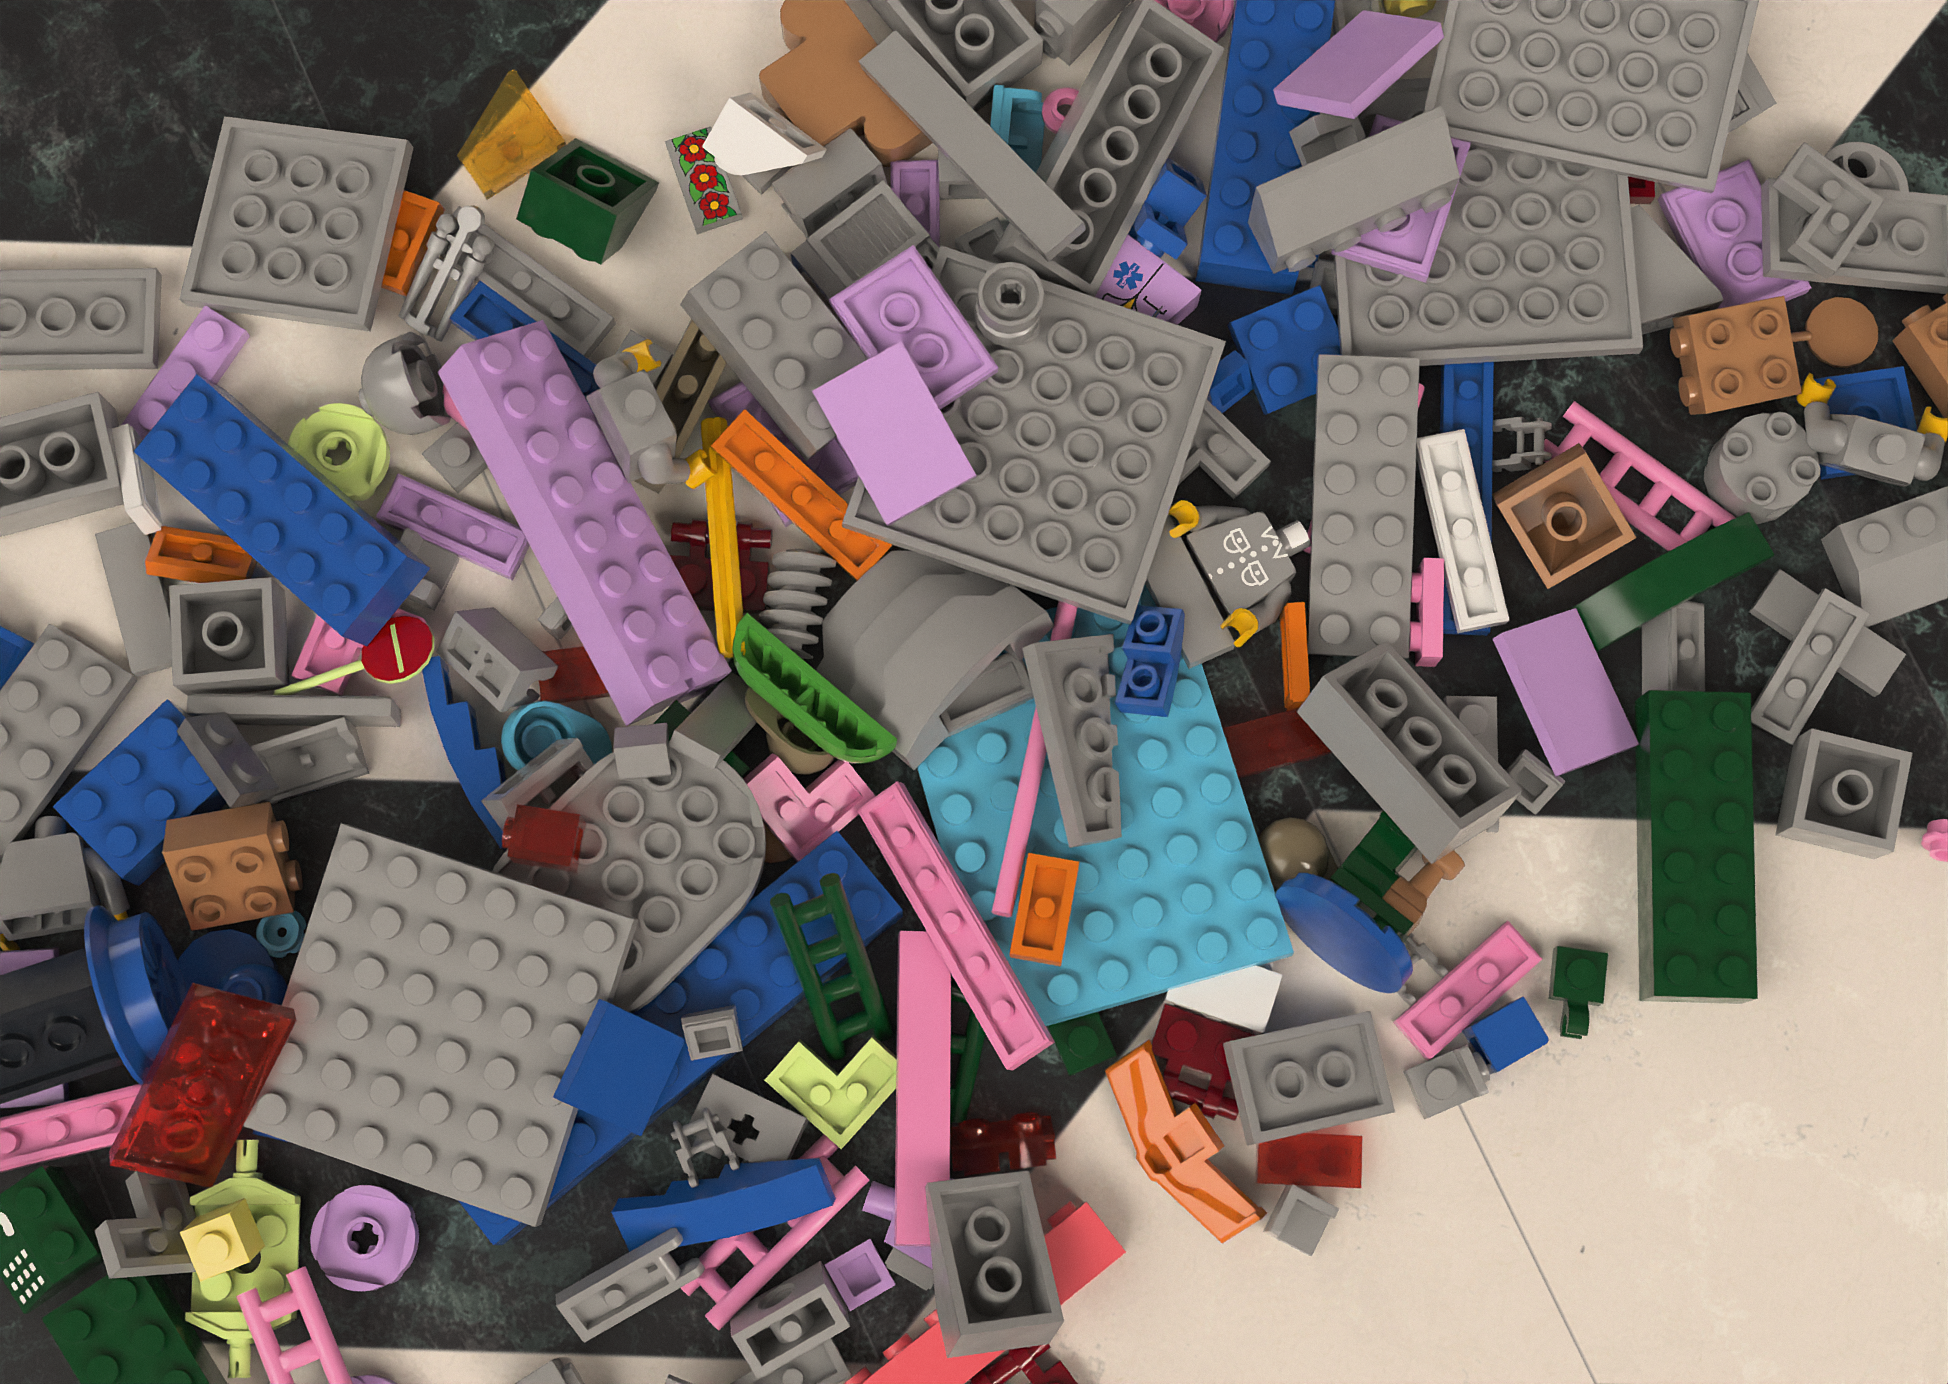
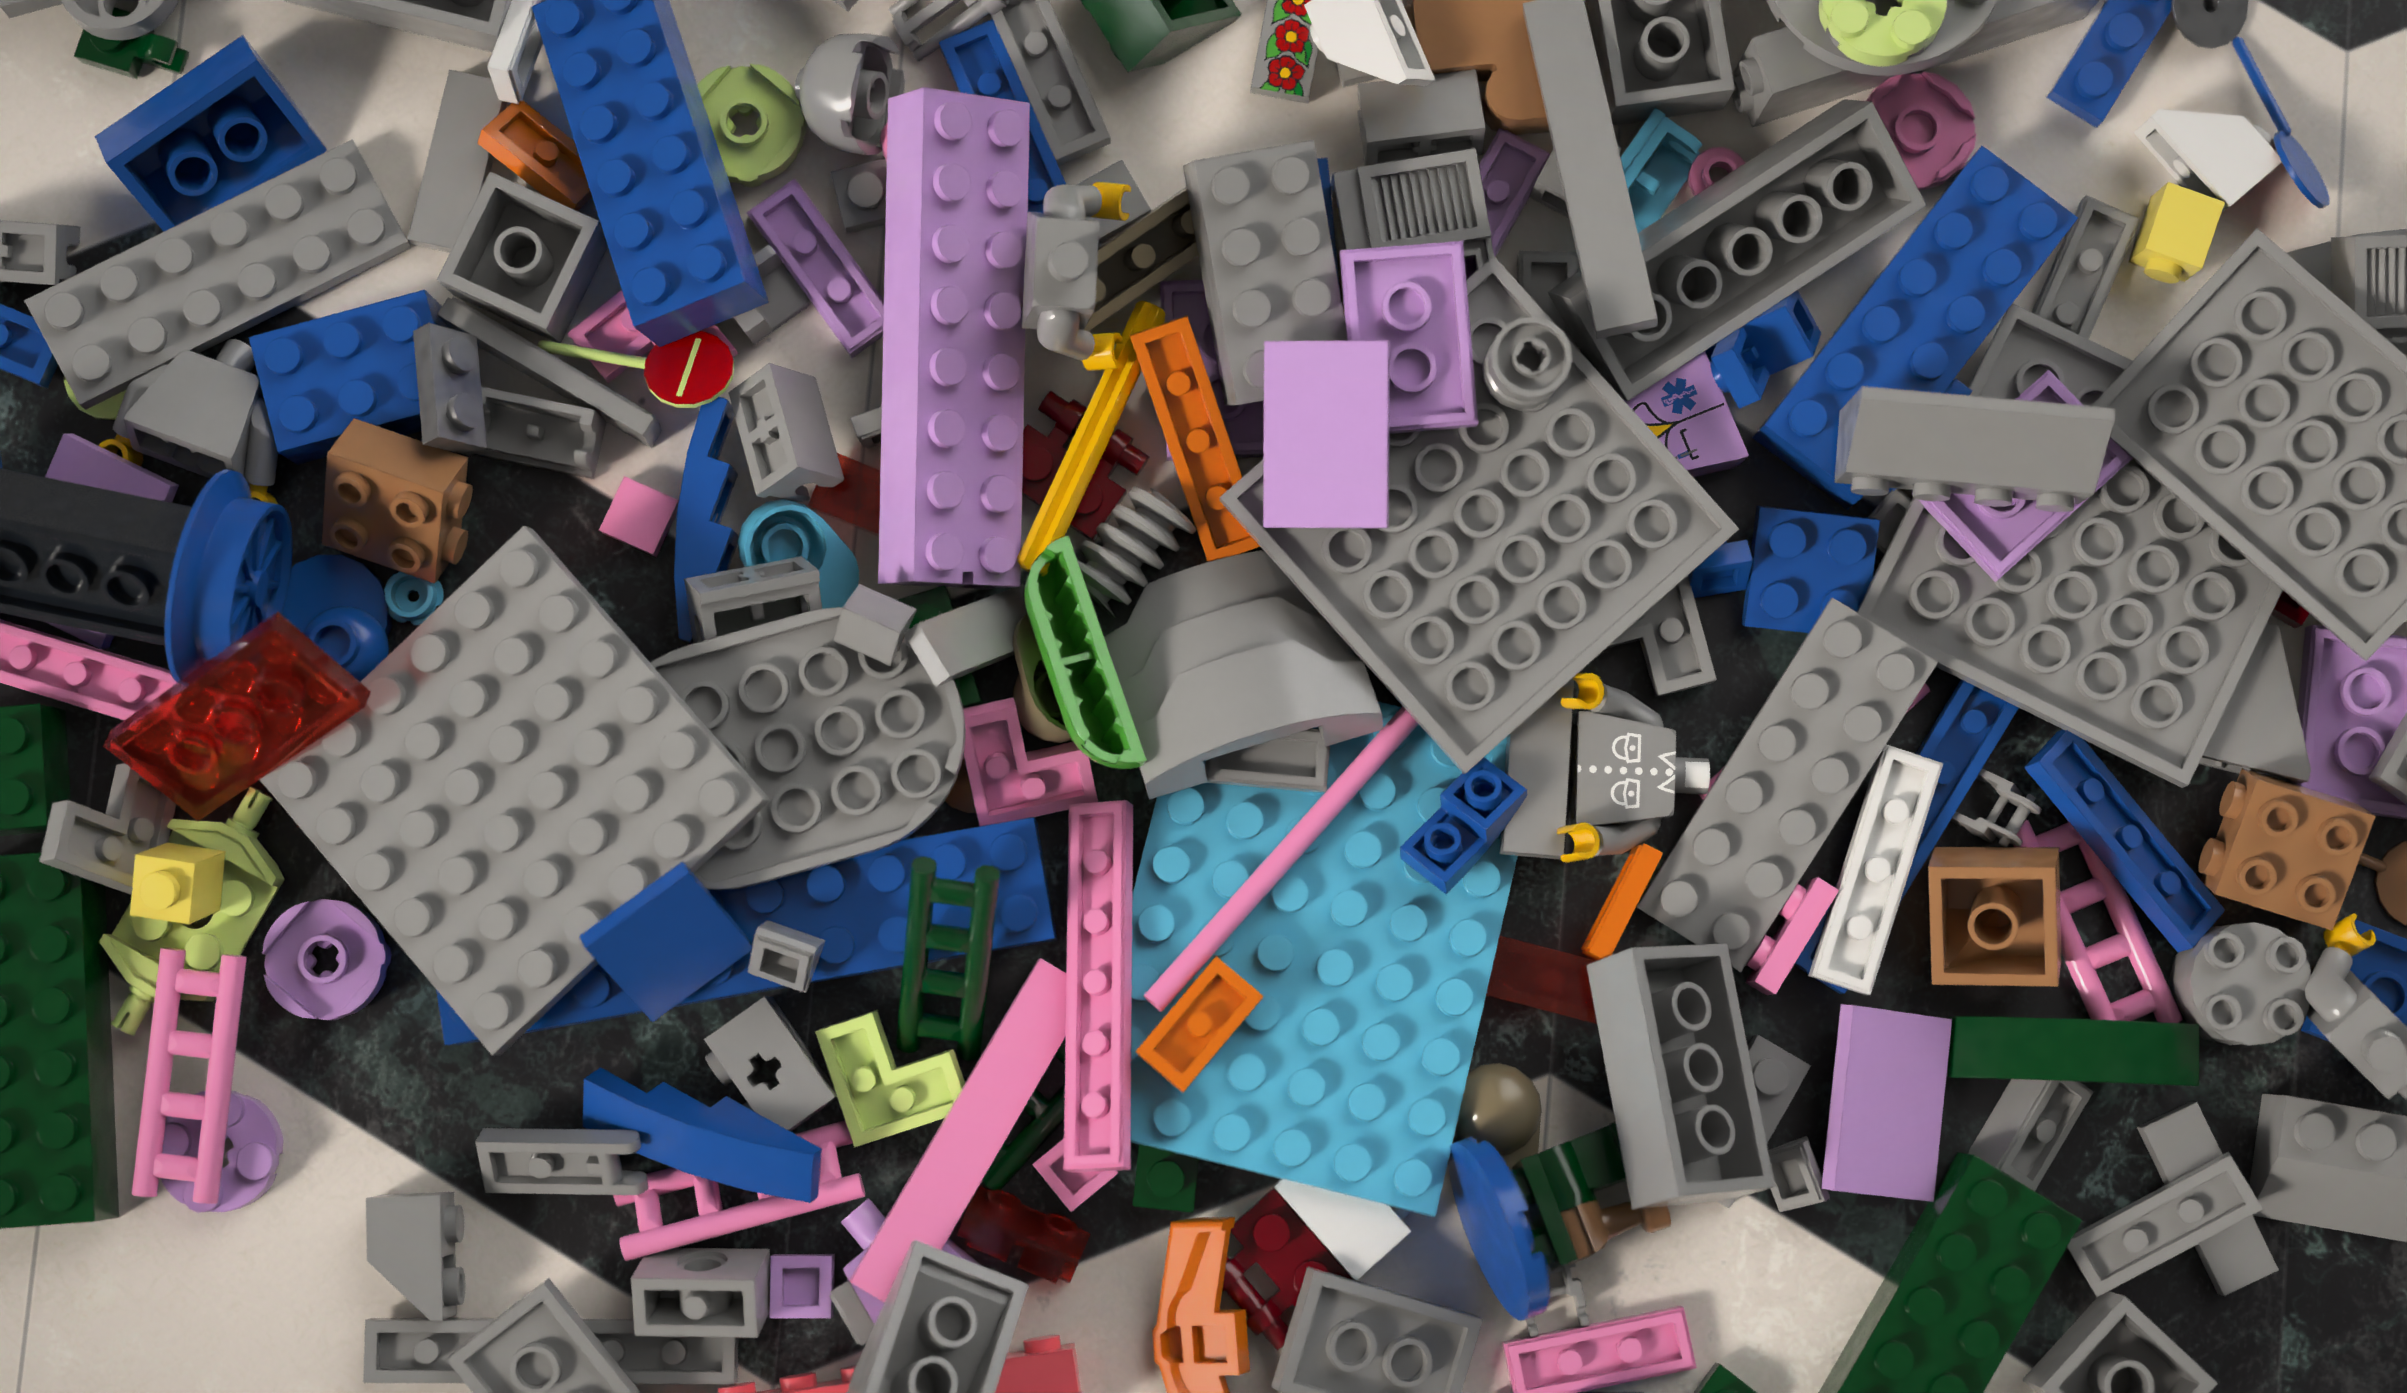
camera: 30 degrees right, 5 degrees up
clear red brick [502,804,586,873] -> none
light grey piece [671,1107,740,1188] -> none
light grey wing [1022,634,1122,848] -> none
lavender tile [1273,10,1444,119] -> none
light grey panel [1289,113,1366,166] -> none
none -> bright pink tile [599,476,679,557]
none -> bright pink plate [1032,1139,1119,1212]
none -> blue plate [2024,729,2225,952]

